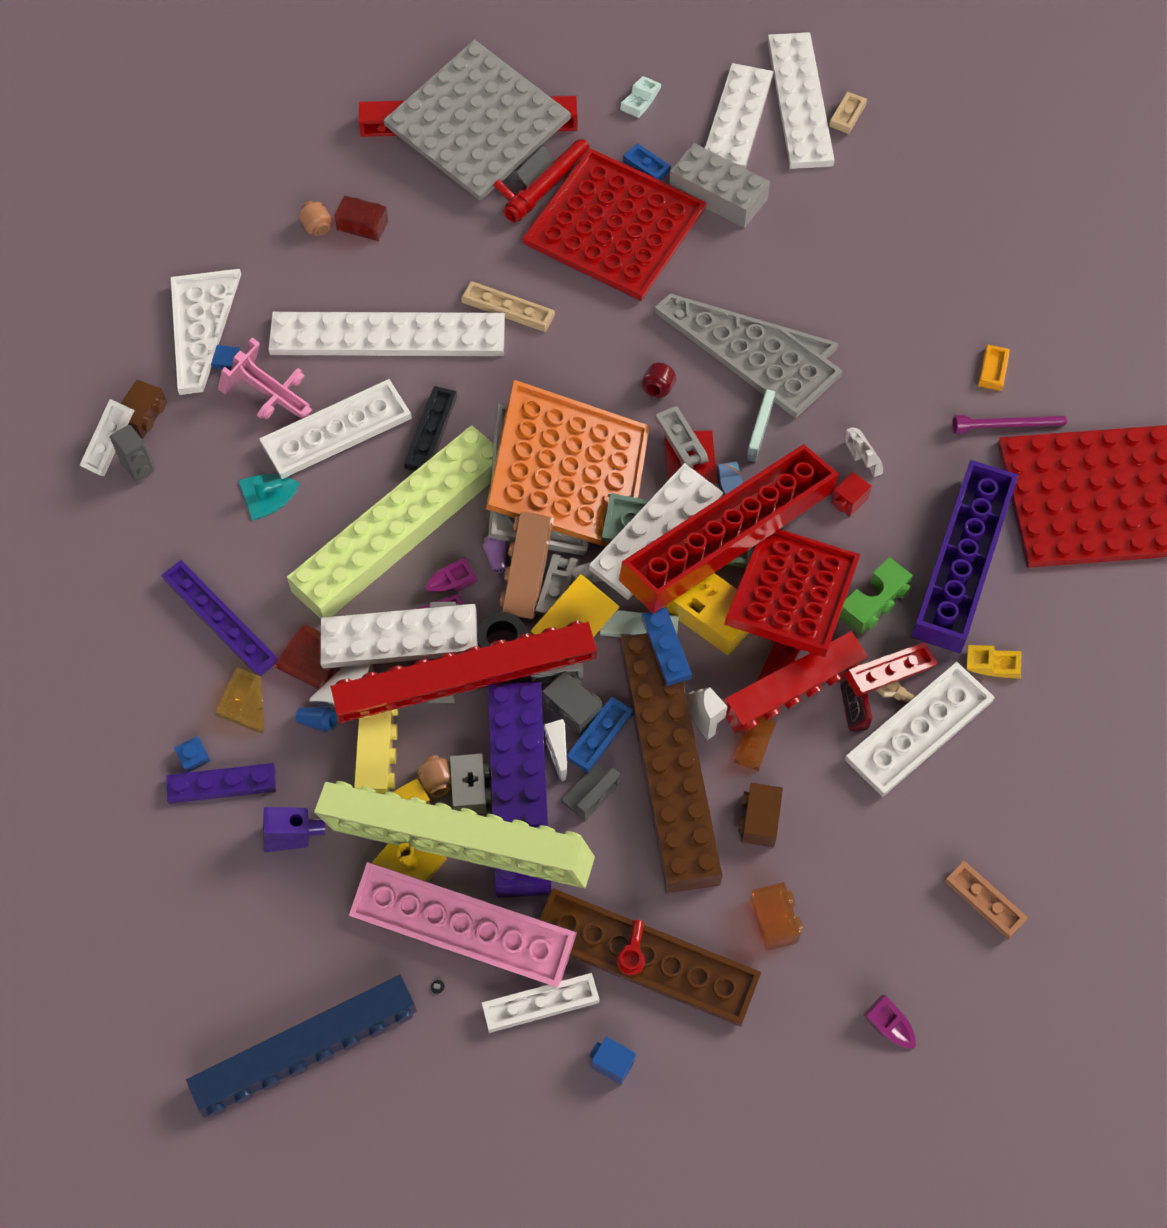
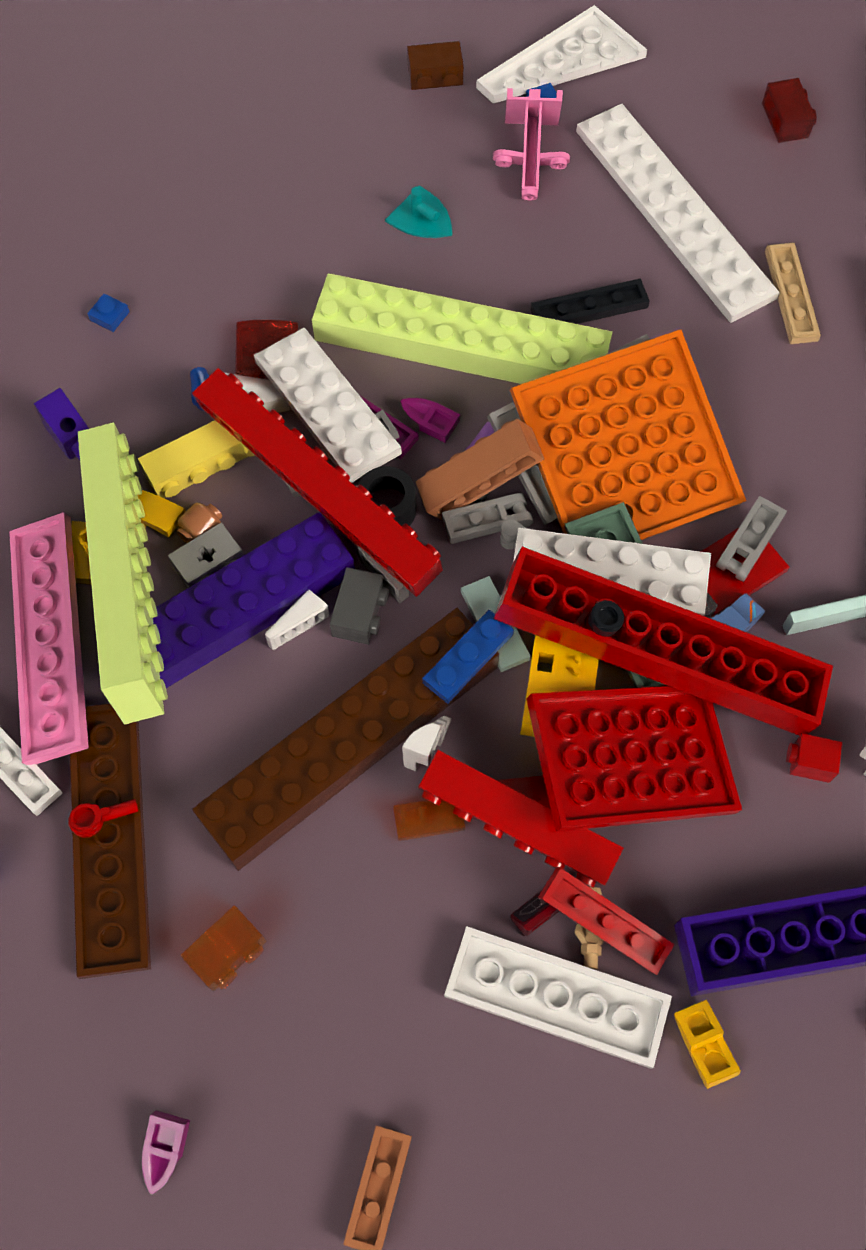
camera: 60 degrees right, 5 degrees up
white plate [80,399,134,476] -> none
dark grey brick [109,425,155,481] -> none
dark purple plate [161,560,279,678] -> none
dark purple plate [166,763,276,804] -> none
clear yellow wing [215,667,264,734] -> none
white plate [259,379,412,479] -> none
nougat head [298,201,332,236] -> none
yellow tile [530,574,620,638] -> none
dark grey panel [562,764,621,821] -> none
blue plate [566,696,633,774] -> none
dark red head [642,362,676,398] -> none
reddish brown brick [738,783,783,848] -> none
bright green arch [839,557,913,636] -> none
none -> black tile [588,600,624,637]

